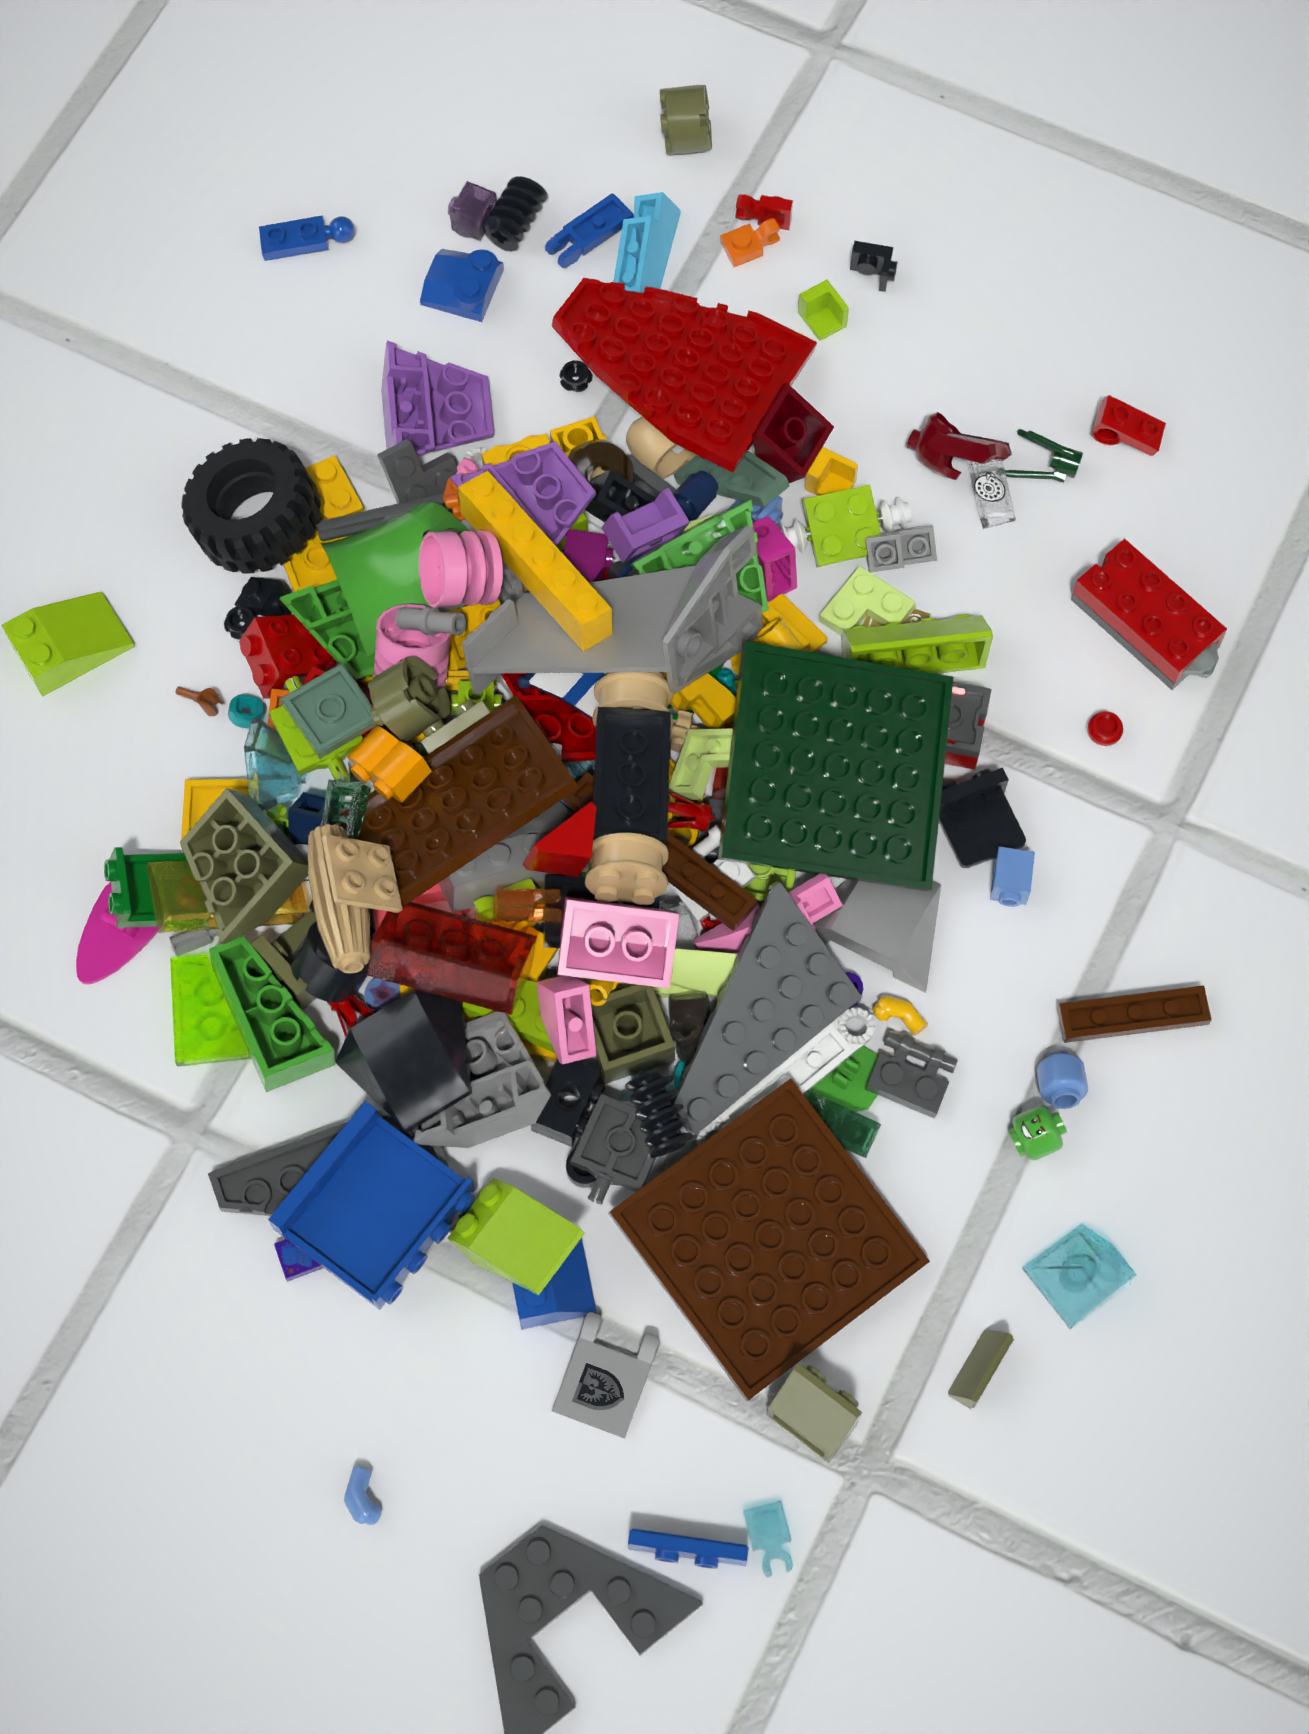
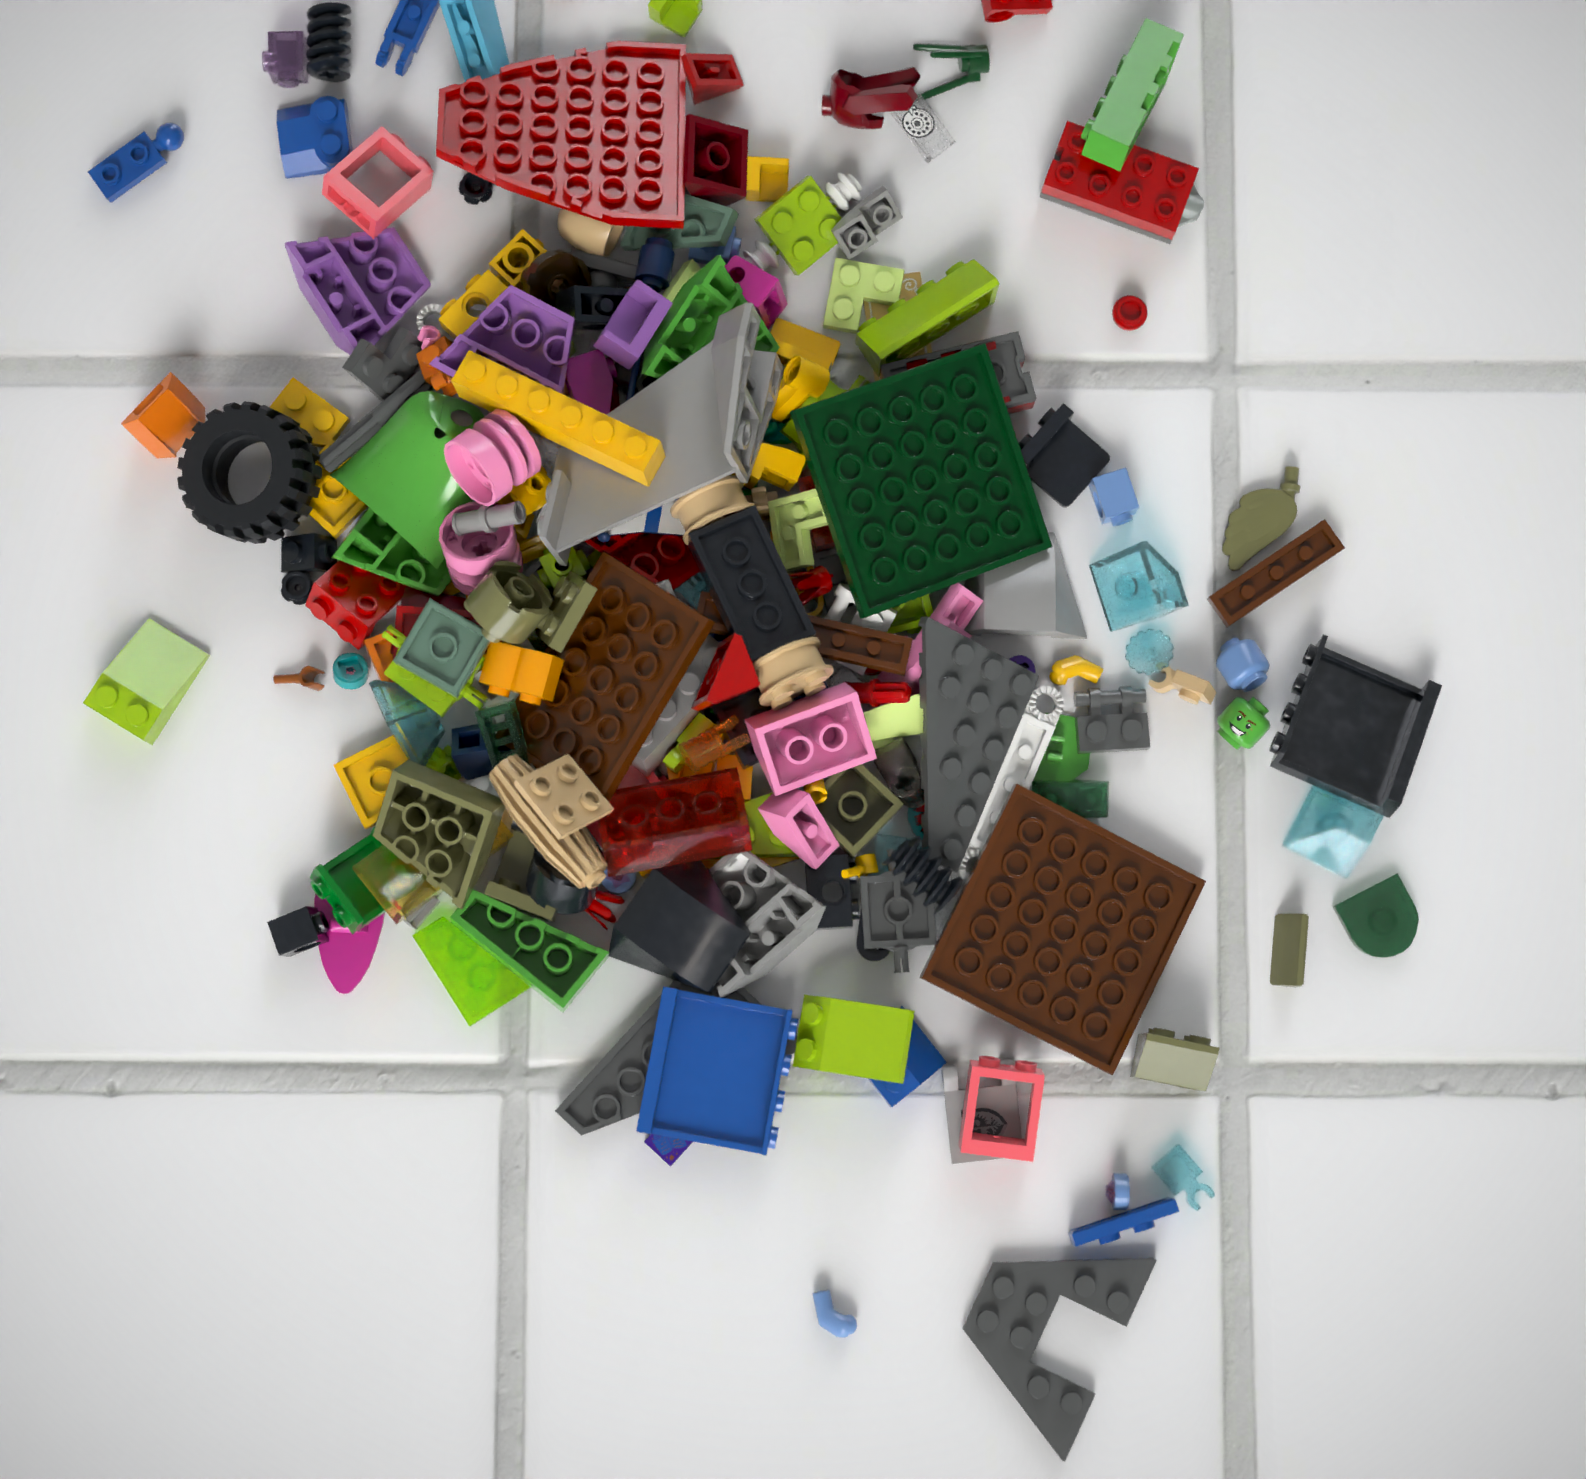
camera: 30 degrees left, 15 degrees up
none -> orange slope [121,372,206,458]
none -> black brick [267,906,329,957]
none -> coral window [322,126,434,239]
none -> red slope [680,53,744,105]
none -> yellow hand [841,854,879,879]
none -> red axle [843,678,912,707]
none -> coral window [958,1056,1045,1162]
none -> bright green wedge [1081,18,1184,171]
none -> clear light blue slope [1089,541,1189,632]
none -> medium blue tile [1105,1173,1130,1210]
none -> clear light blue piece [1125,629,1174,676]
none -> tan plate [1148,663,1217,705]
none -> olive animal [1222,466,1300,571]
none -> black panel [1269,634,1442,818]
none -> clear green tile [1332,873,1419,958]

